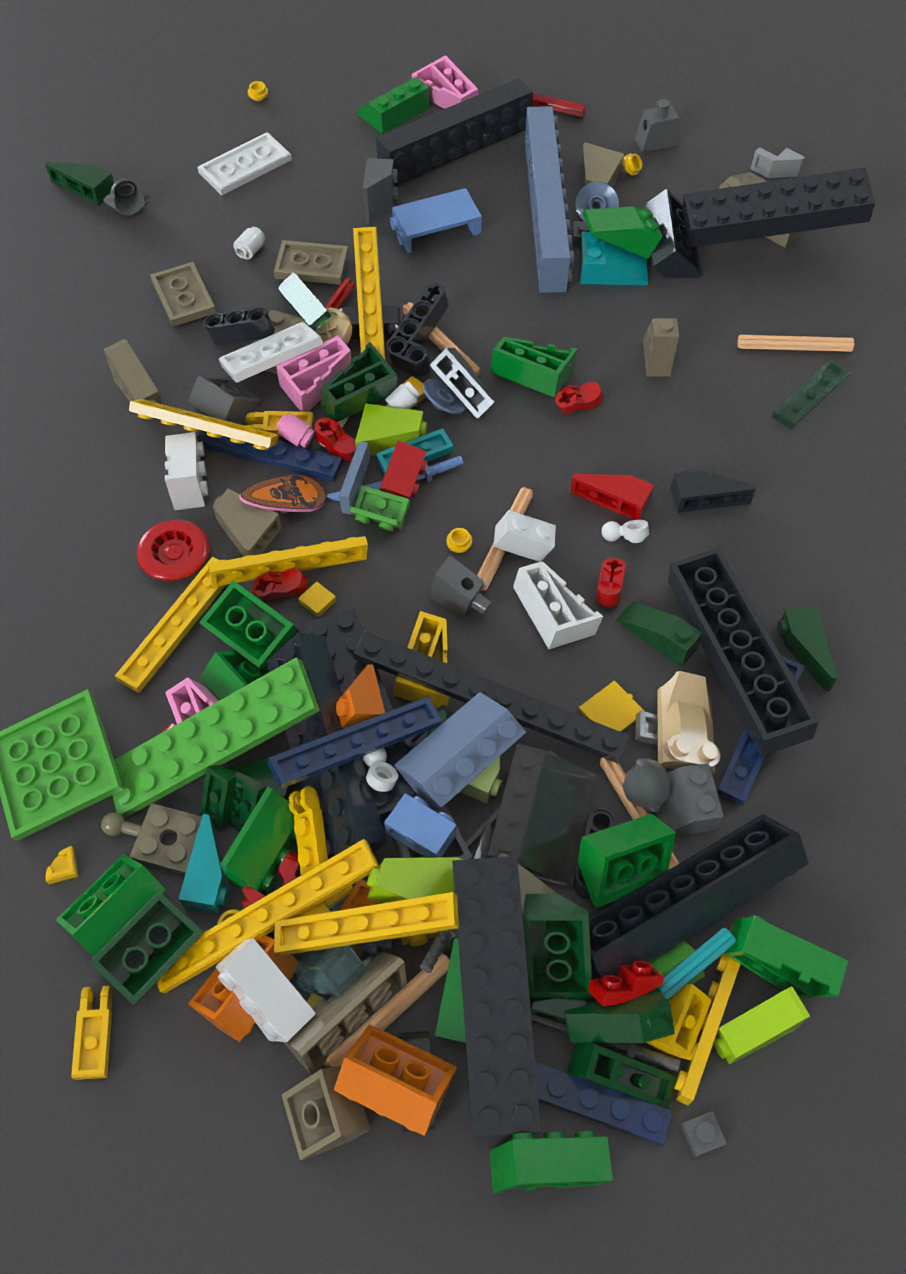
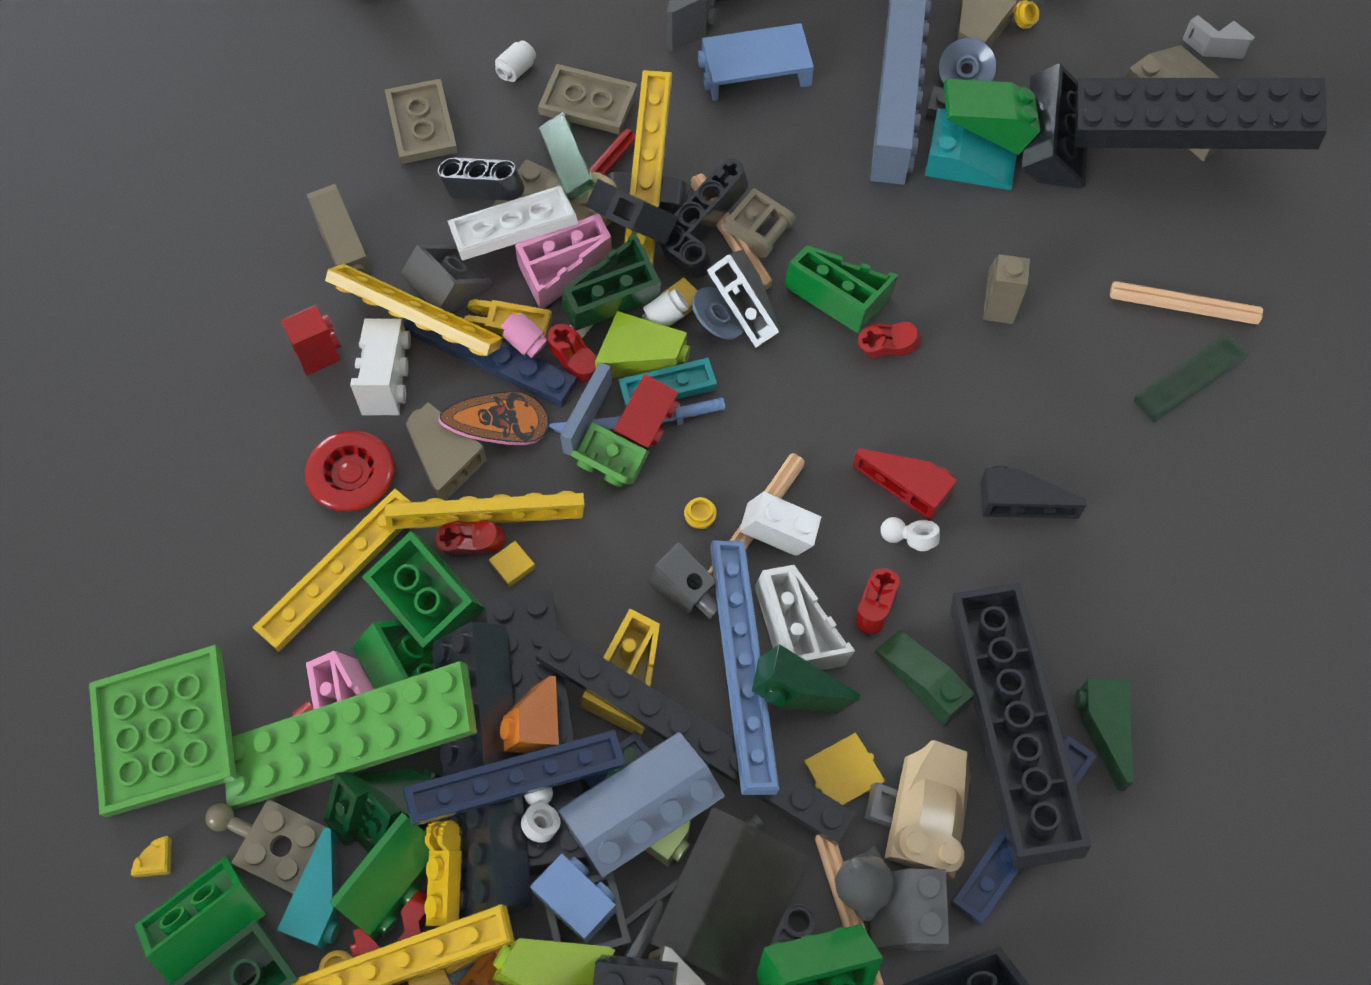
camera: 10 degrees right, 5 degrees up
none -> red piece [281,305,341,376]
none -> black slope [586,179,679,245]
none -> medium blue tile [710,540,780,795]
none -> dark tan plate [722,188,796,258]
none -> dark green slope [752,644,860,714]

